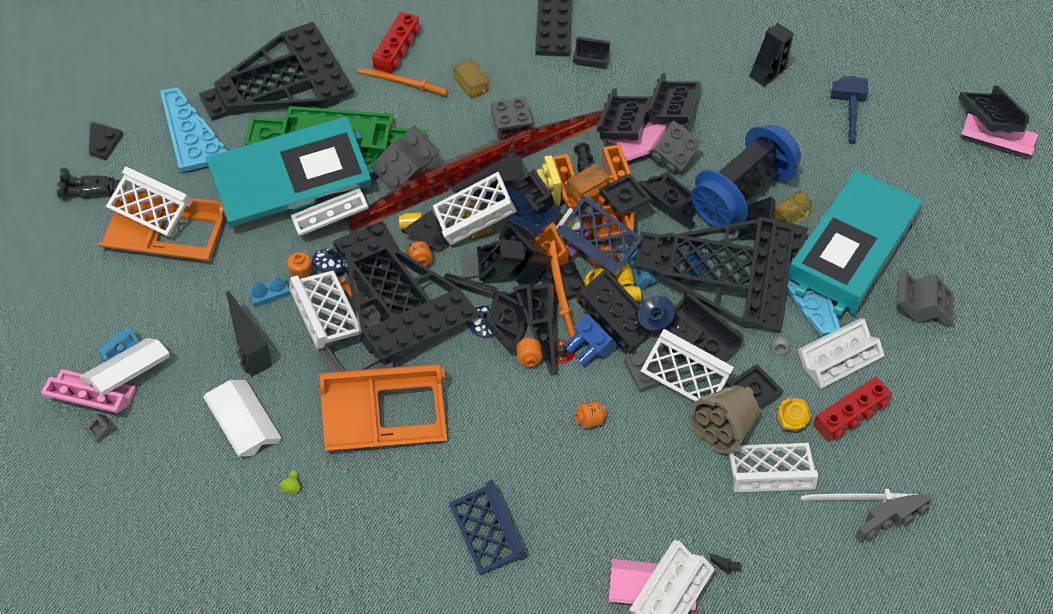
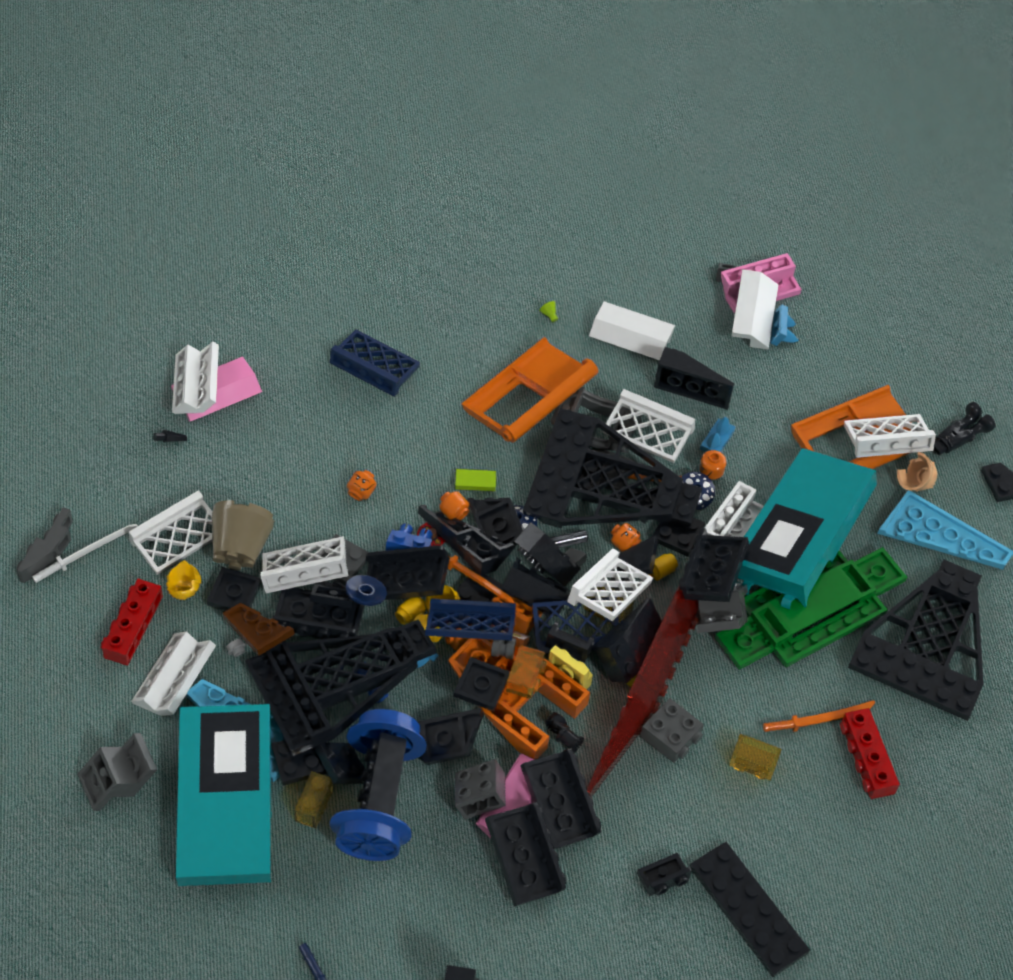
camera: 140 degrees right, 0 degrees up
none -> reddish brown wing [222,603,295,656]
none -> lime tile [455,469,496,491]
none -> black bracket [679,528,749,602]
none -> light nougat helmet [897,452,938,492]

